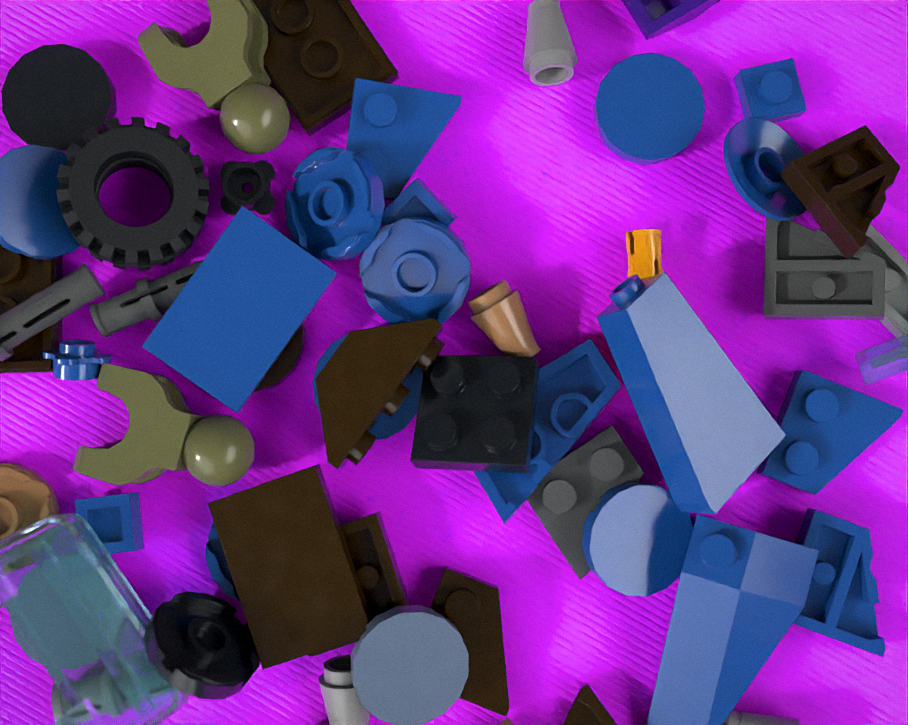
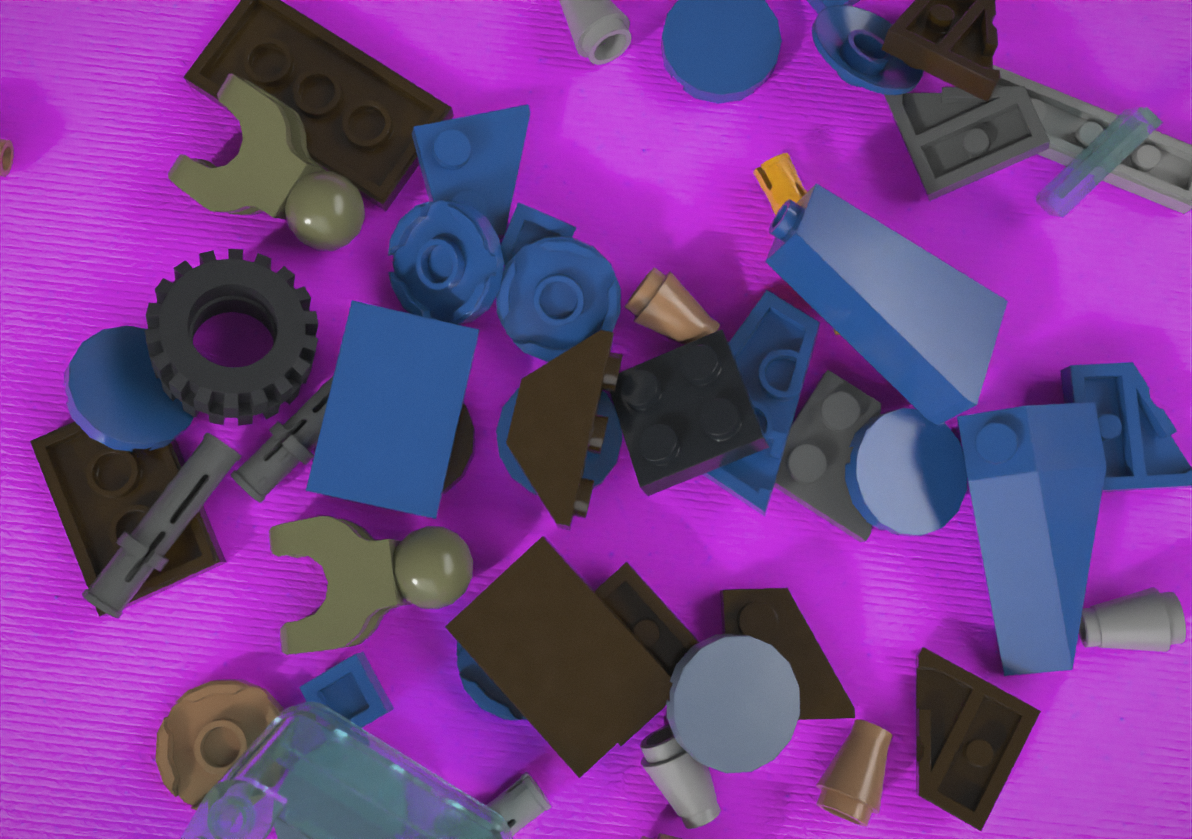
camera: 25 degrees left, 5 degrees down
black tile [2,44,117,153] -> none
blue plate [43,339,112,380] -> none
black tile [143,591,260,700] -> none
black plate [220,160,276,216] -> none
blue wing [756,369,903,495] -> none

